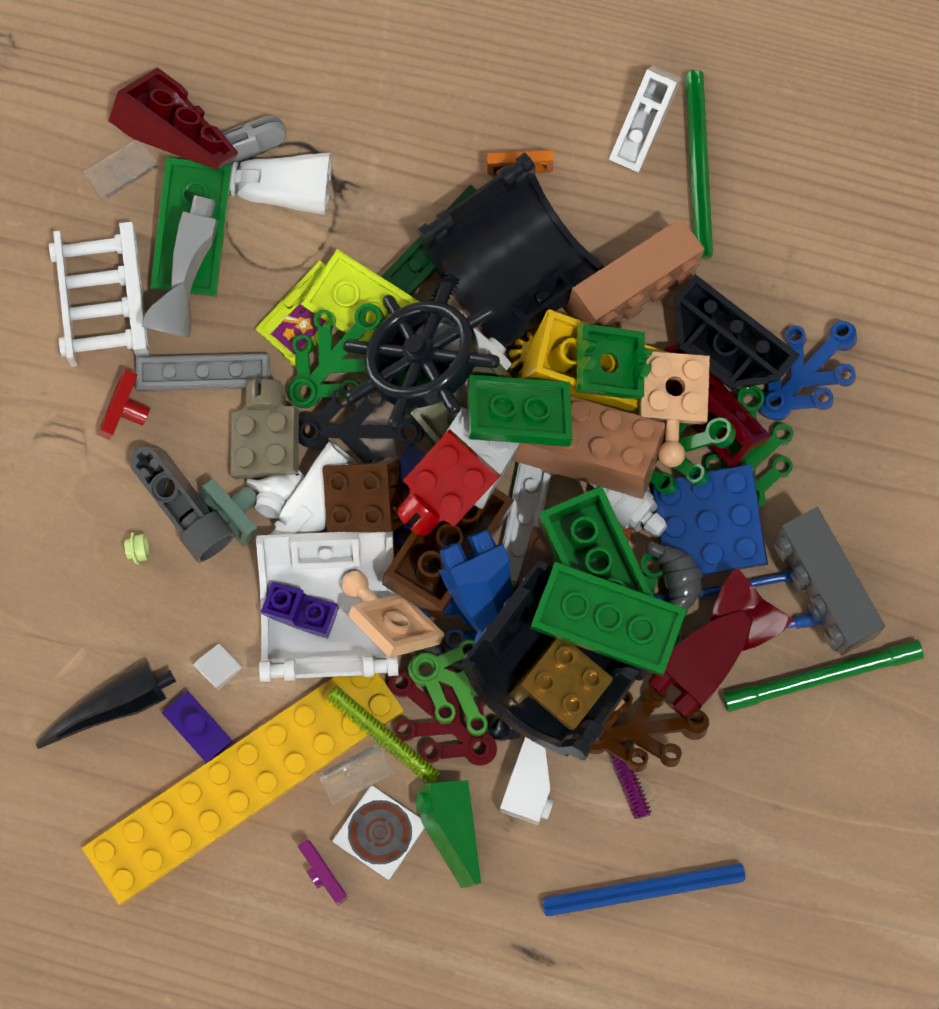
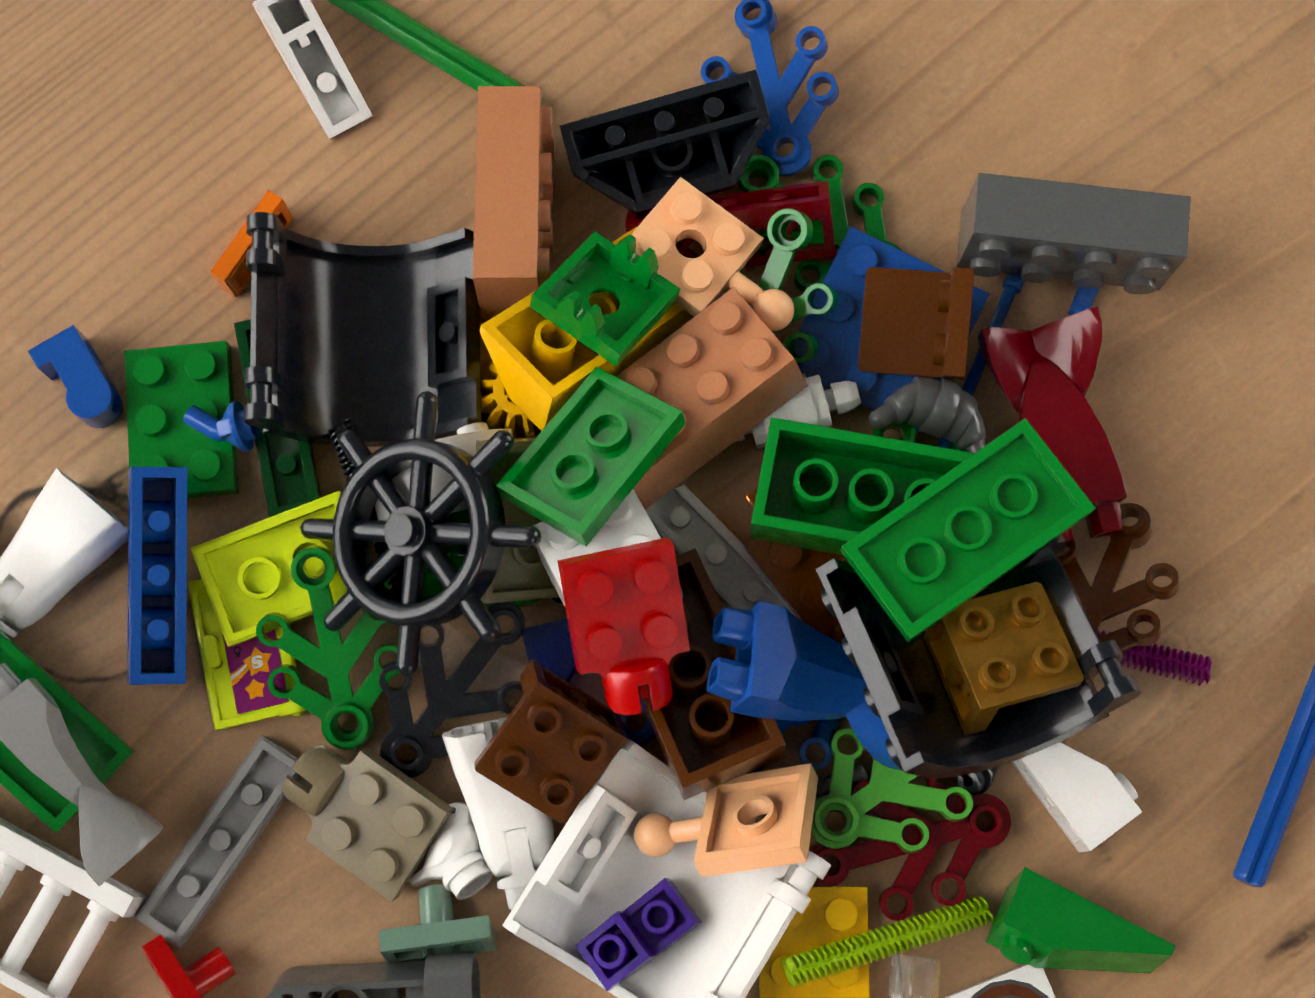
camera: 55 degrees left, 0 degrees up
green piece [723,639,924,713] -> none
none -> blue leg [28,325,123,428]
none -> green plate [124,341,239,499]
none -> blue brick [127,466,187,685]
none -> blue plate [183,401,260,452]
none -> reddish brown bracket [858,267,975,380]

